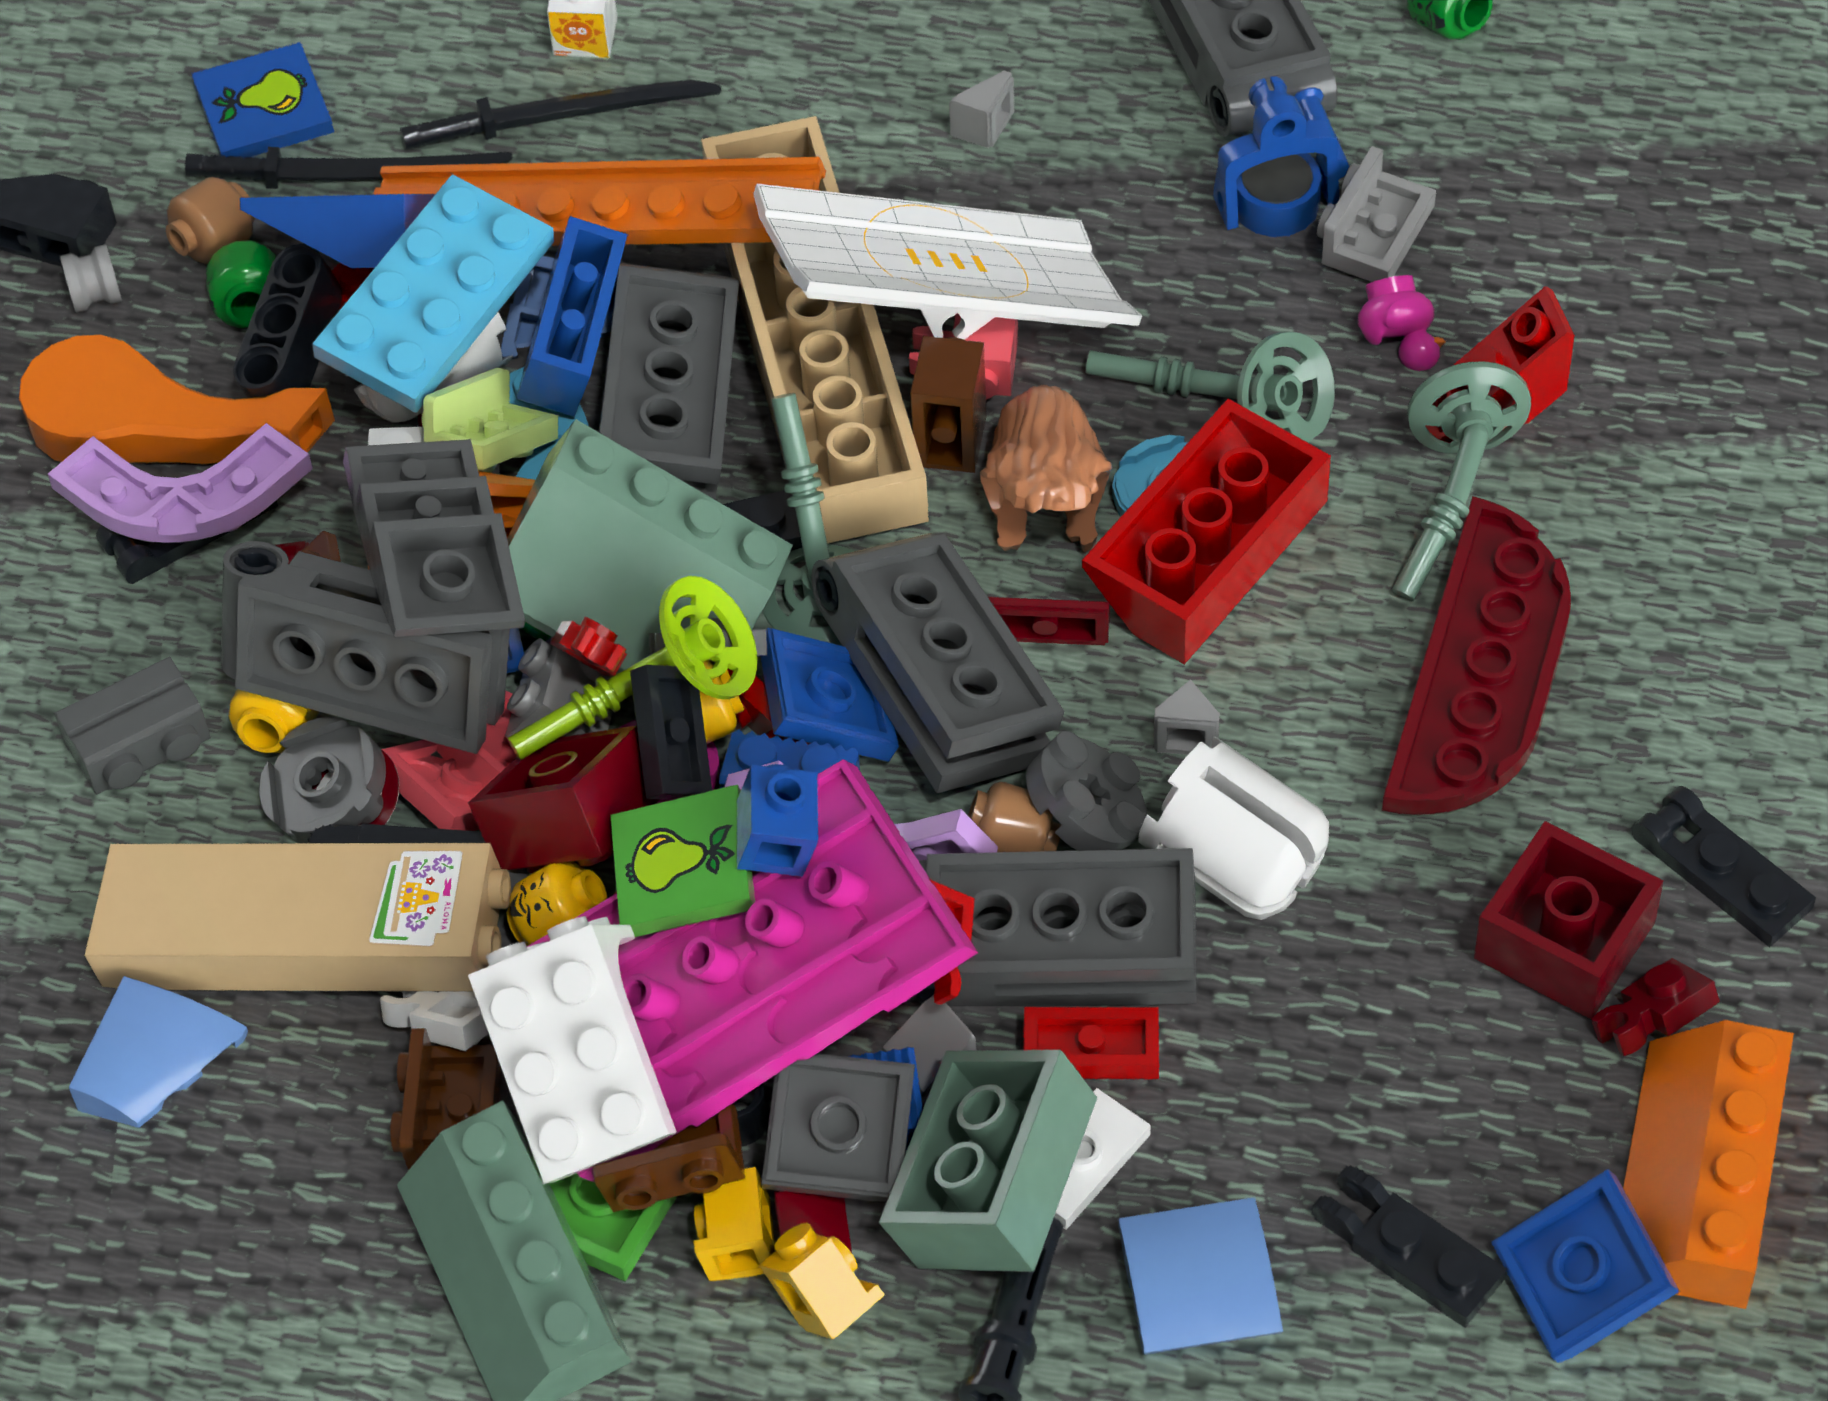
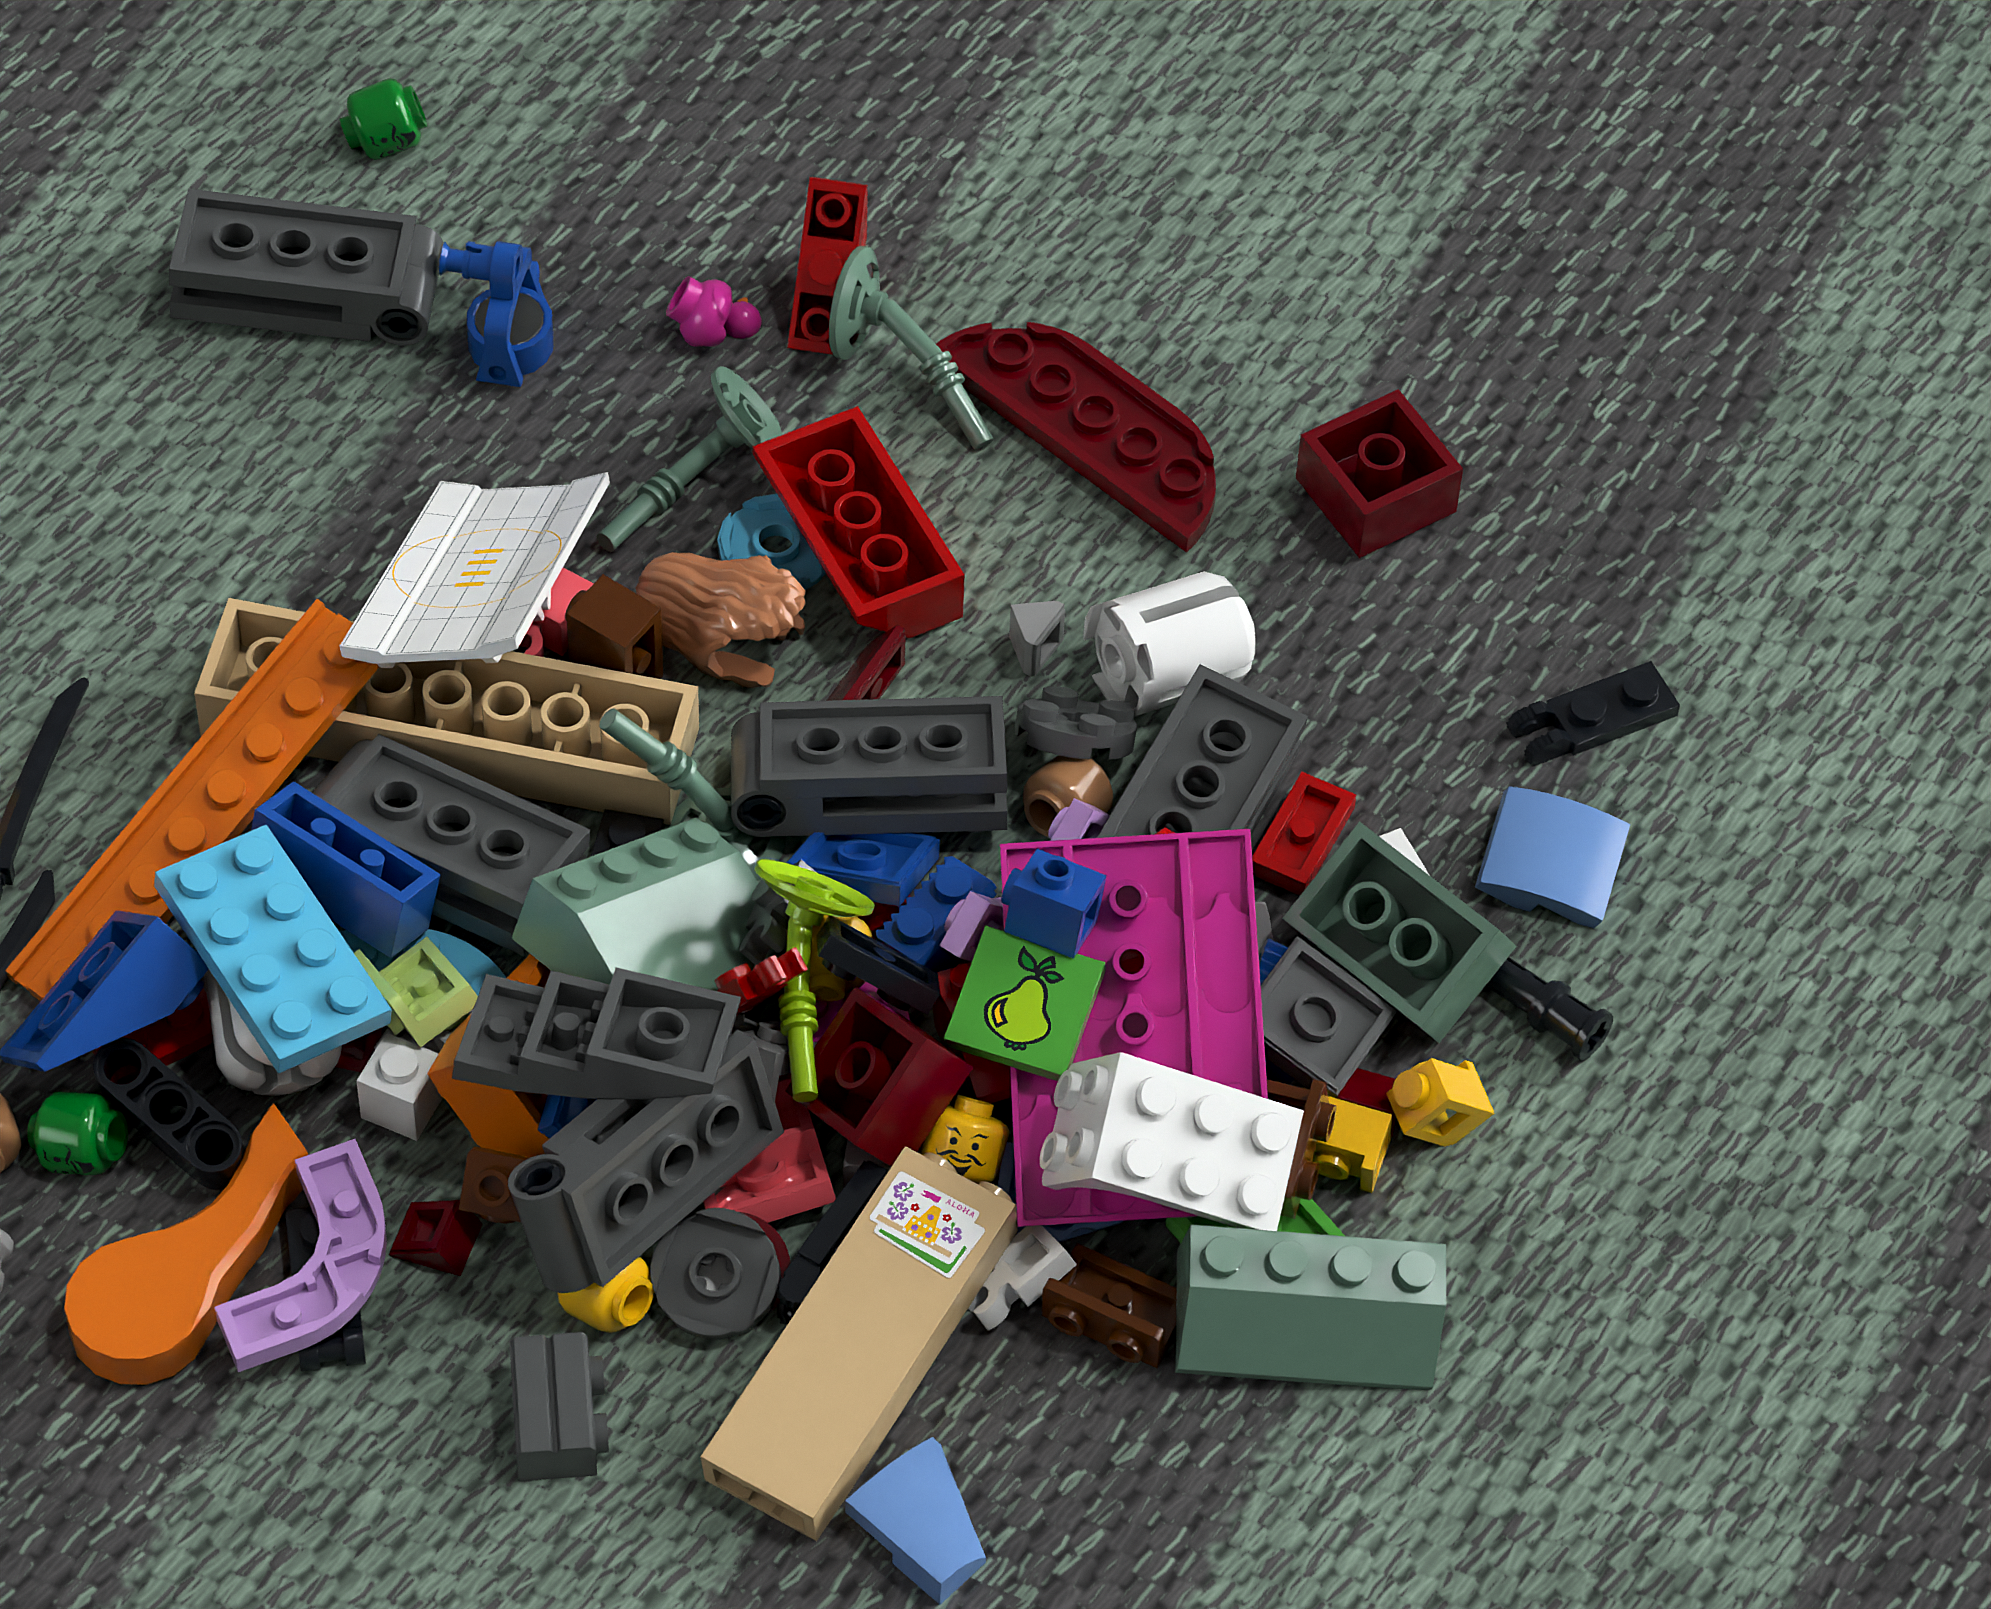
camera: 70 degrees left, 0 degrees up
light grey slope [949,70,1014,148] -> none
light grey bracket [1317,146,1436,282] -> none
blue tile [1491,1169,1680,1363] -> none
dark red plate [1592,958,1720,1056] -> none
orange slope [1623,1020,1794,1309] -> none
black plate [1631,786,1816,948] -> none

